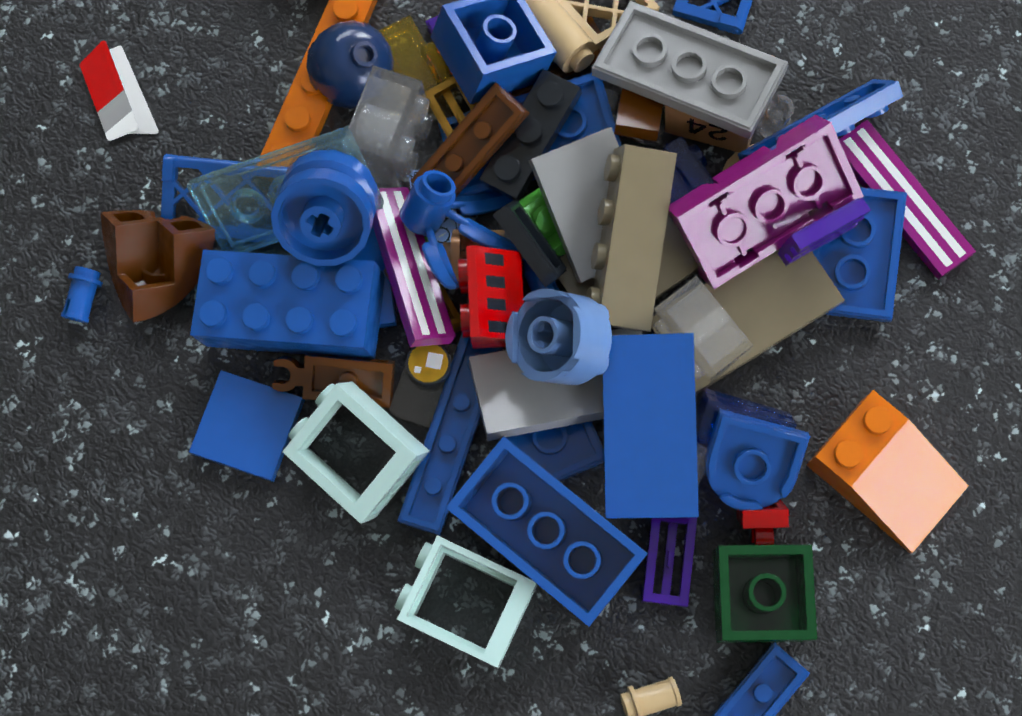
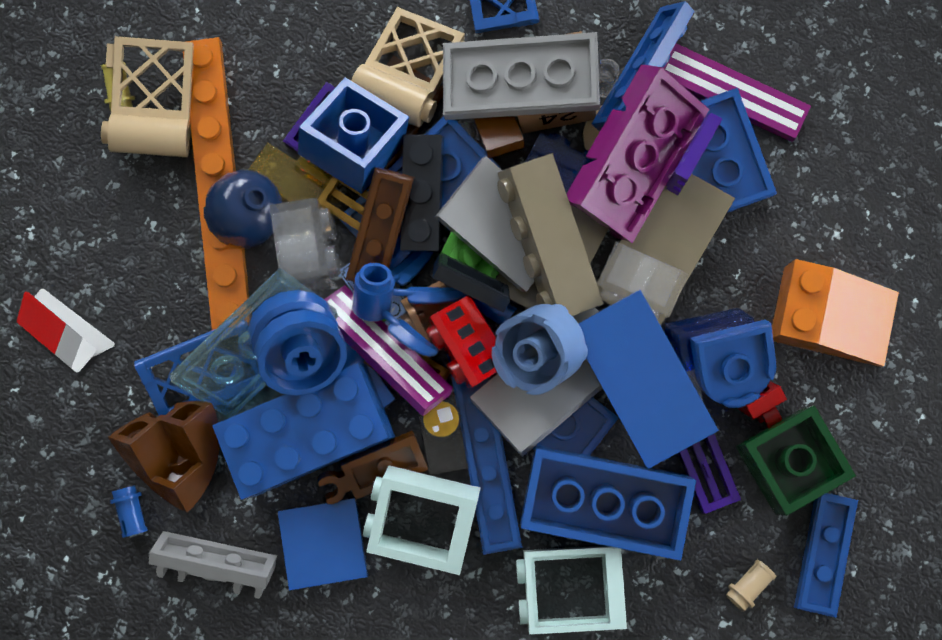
camera: 30 degrees left, 5 degrees up
none -> light grey plate [148,531,277,599]

